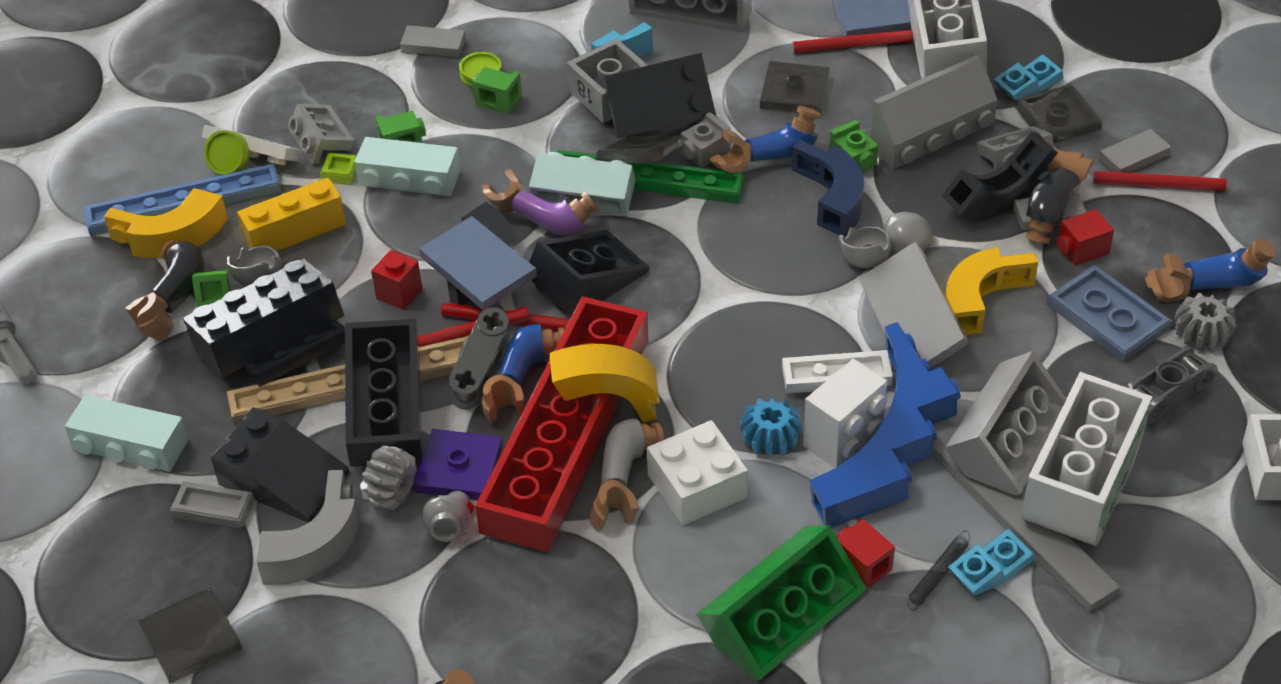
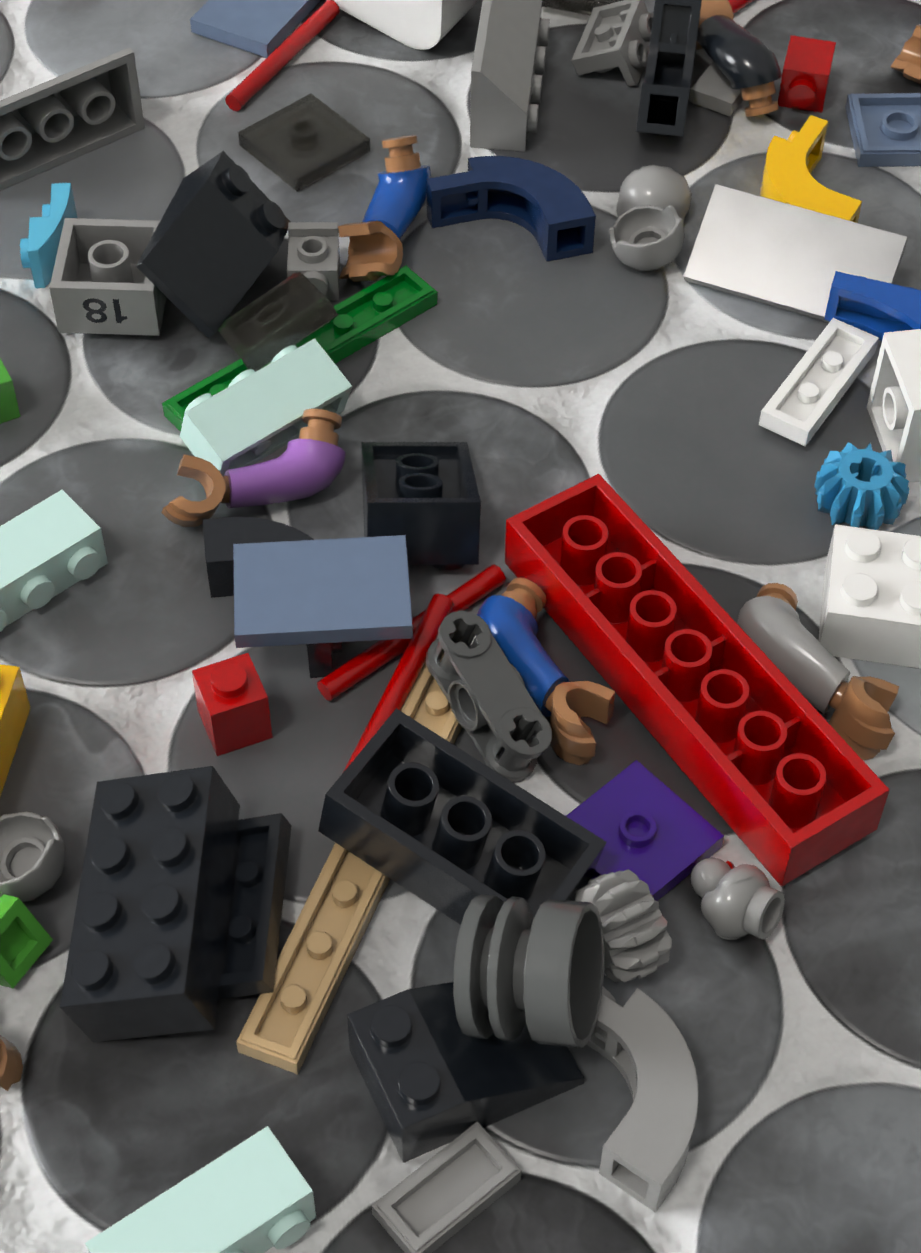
camera: 55 degrees left, 5 degrees up
yellow arch [549,344,659,423] -> none
bright green brick [829,120,878,171] -> none
none -> dark grey wheel [453,894,604,1048]

